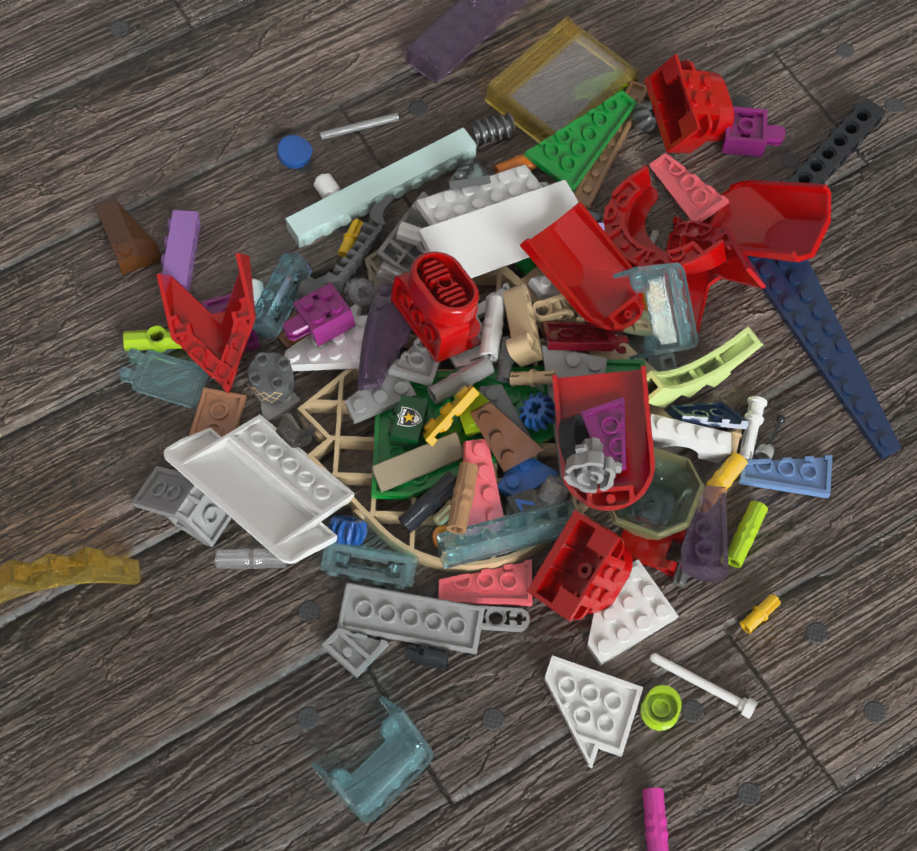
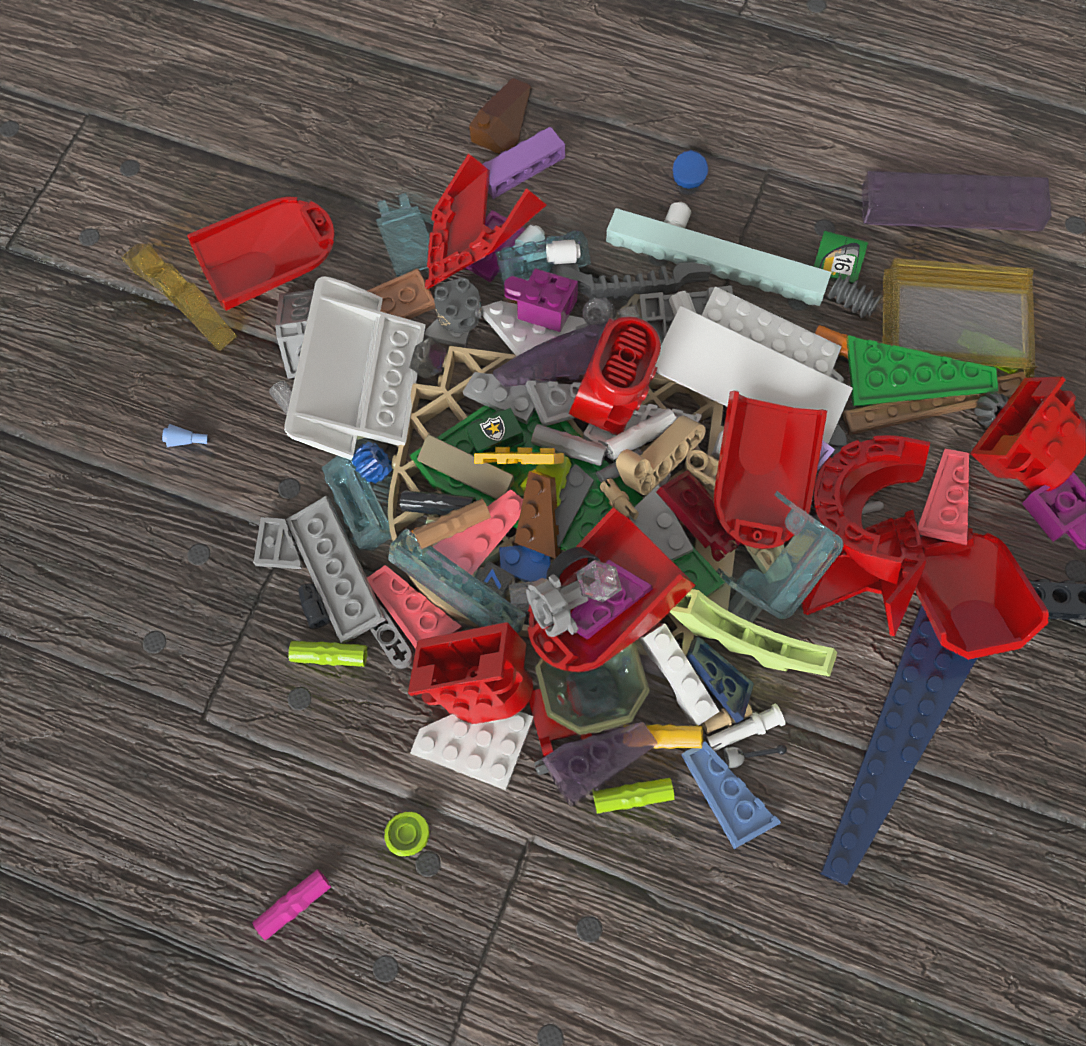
camera: 60 degrees right, 5 degrees up
lime piece [123,326,182,353] -> none
clear light blue windscreen [311,696,433,823] -> none
light grey bar [319,113,399,140] -> none
yellow axle [337,219,363,258] -> none
dark grey wing [449,161,491,190] -> none
blue gear [519,392,556,432] -> none
white wing [544,655,643,768] -> none
white piece [650,653,758,719] -> none
yellow axle [740,594,781,634] -> none
none -> light blue cone [162,424,208,447]
none -> red windscreen [187,197,334,311]
none -> lime axle [289,641,368,667]
none -> white brick [546,240,580,264]
none -> clear brick [576,560,622,602]
none -> slope [813,231,868,284]

